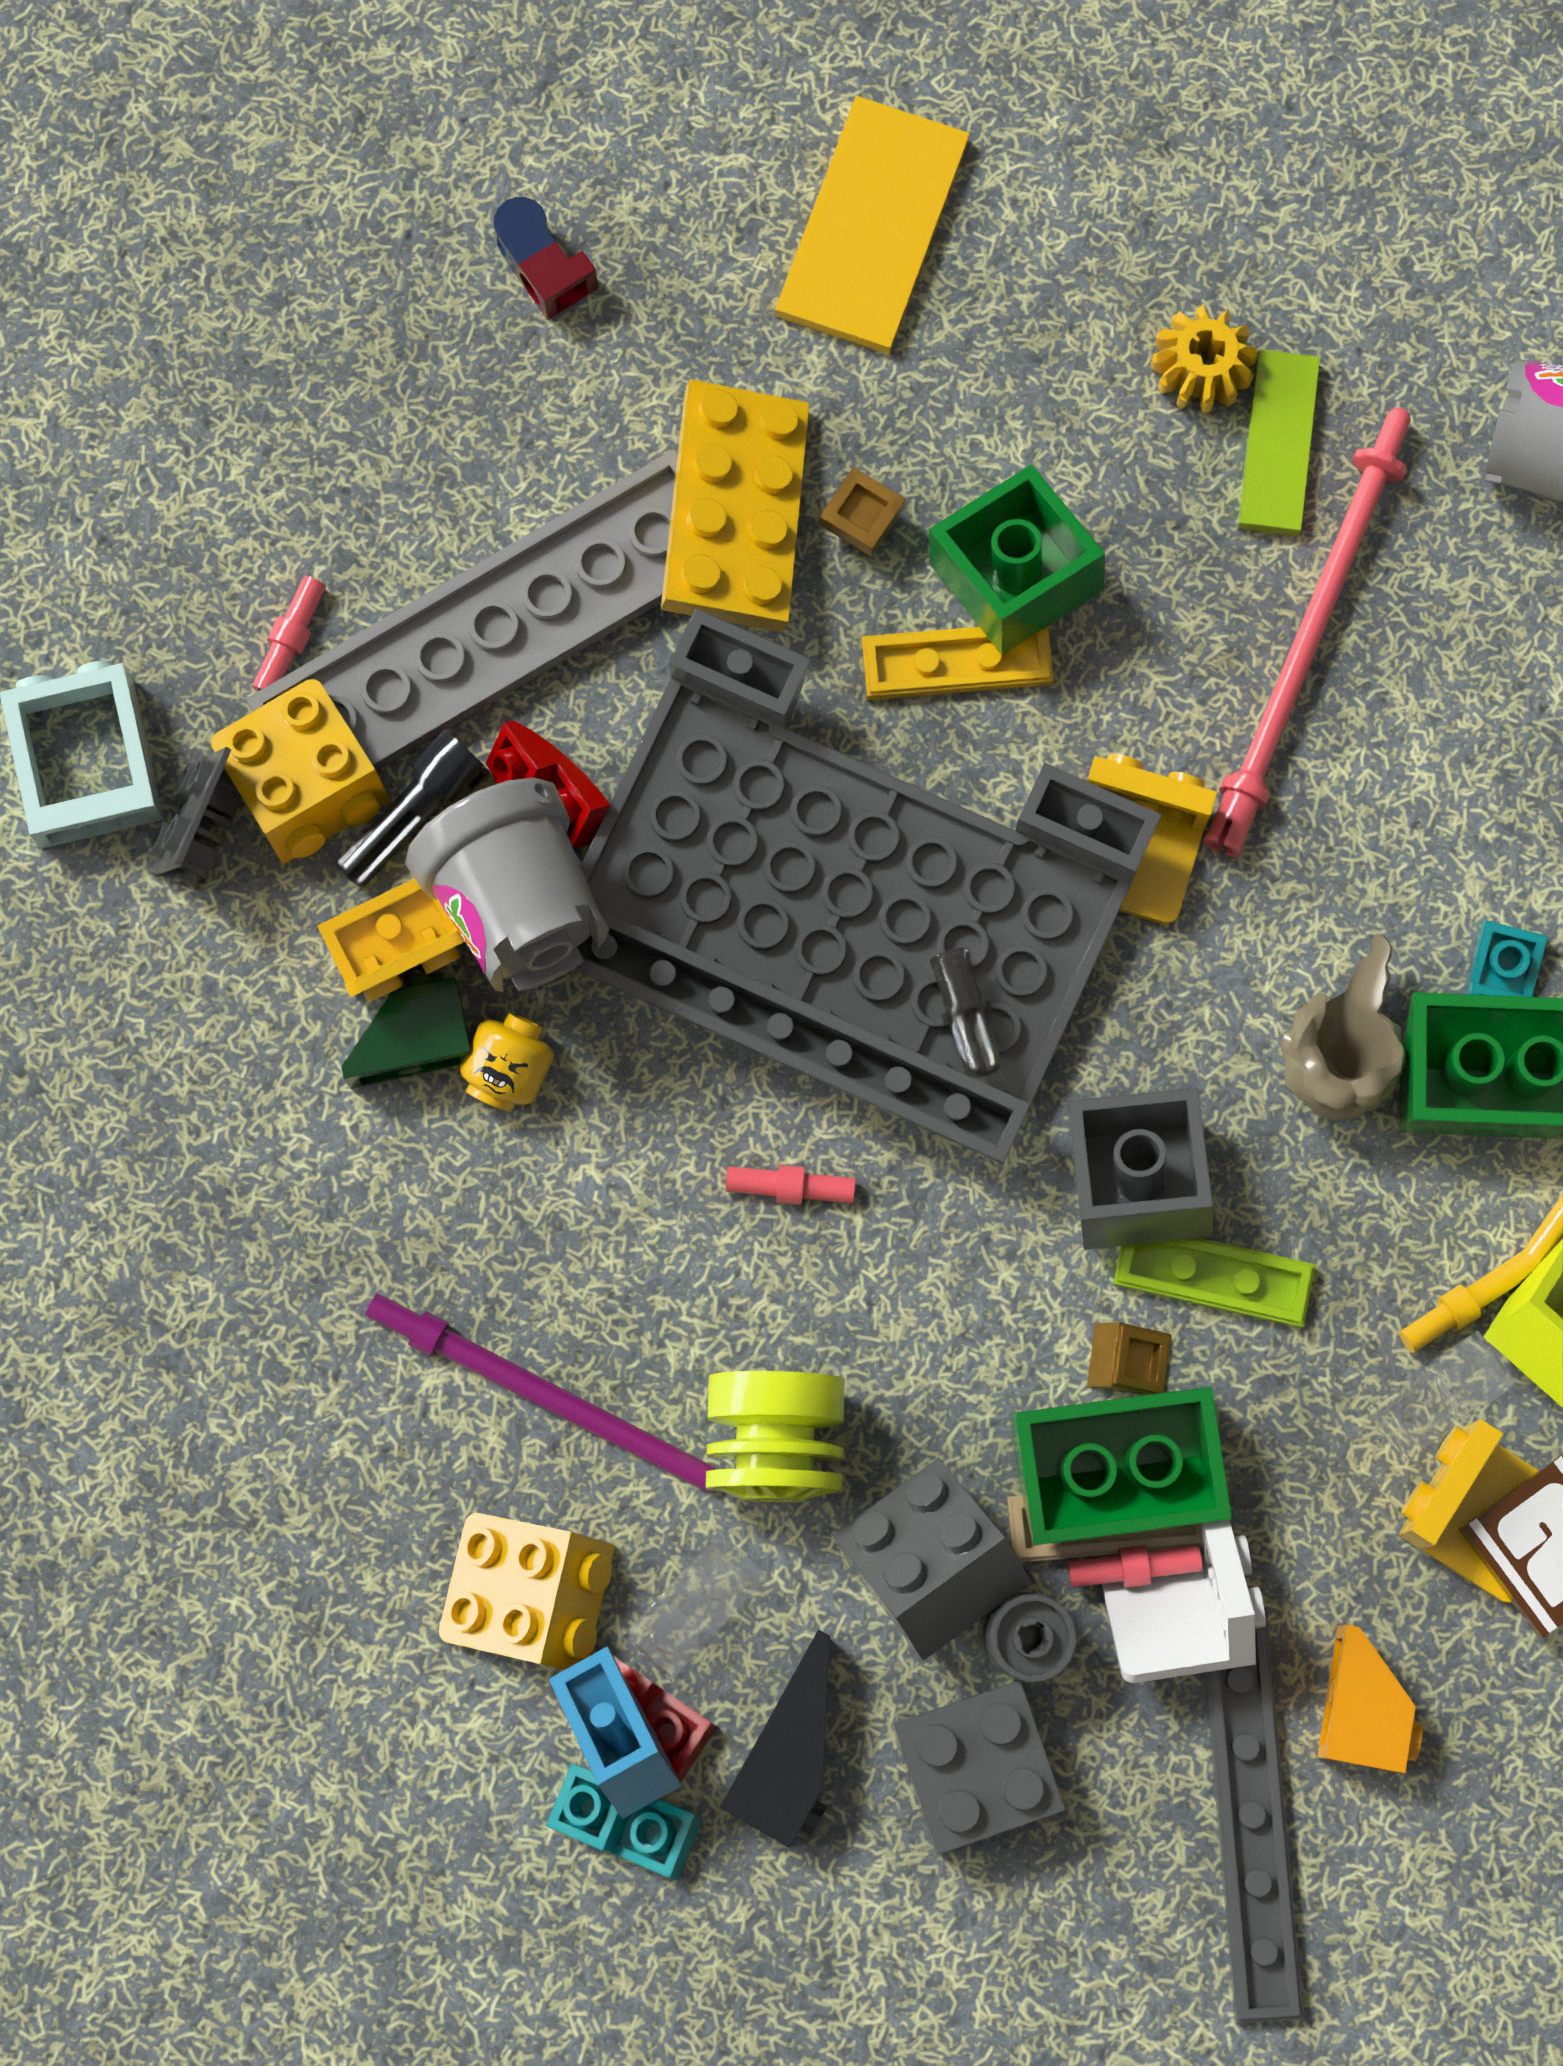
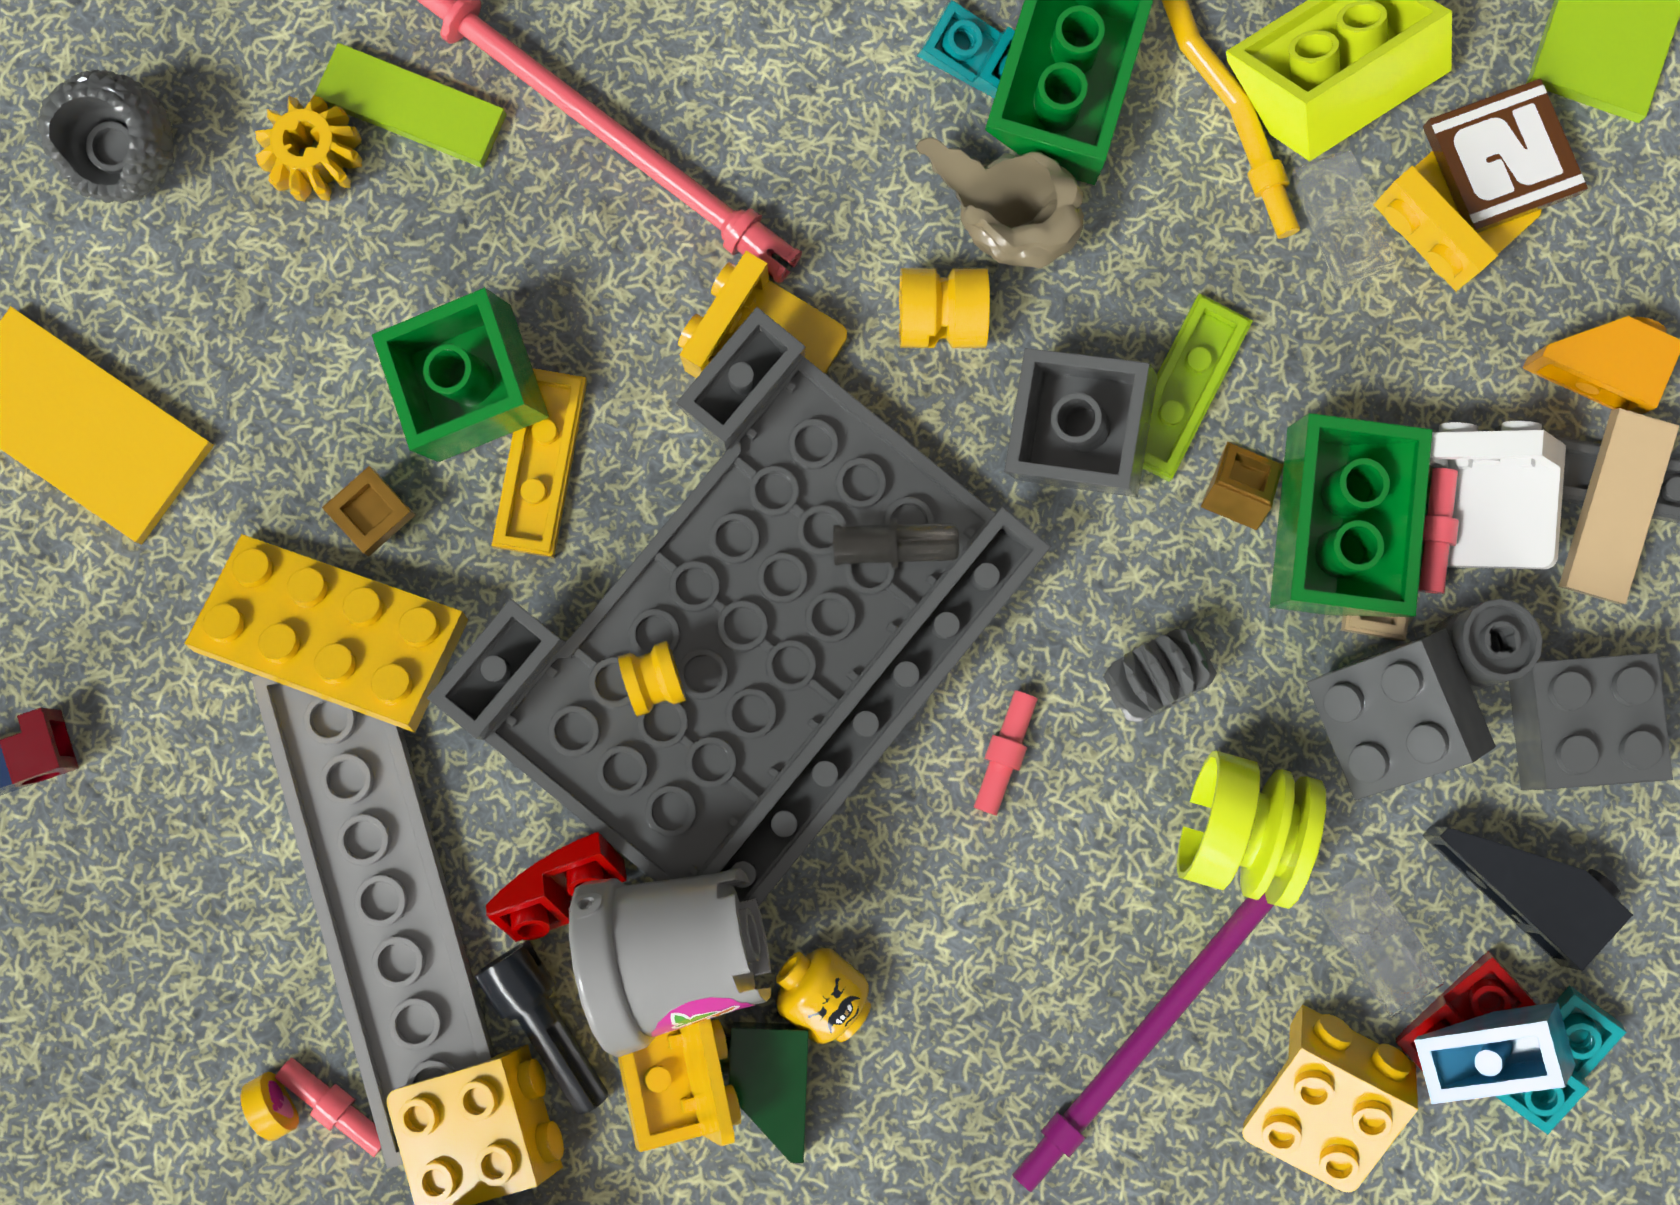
camera: 80 degrees left, 5 degrees up
none -> dark grey hair [37,70,174,203]
none -> yellow tile [241,1072,299,1141]
none -> yellow wheel [618,641,686,717]
none -> yellow wheel [899,268,990,348]
none -> dark grey gear [1103,628,1217,722]
none -> tan tile [1558,408,1679,604]

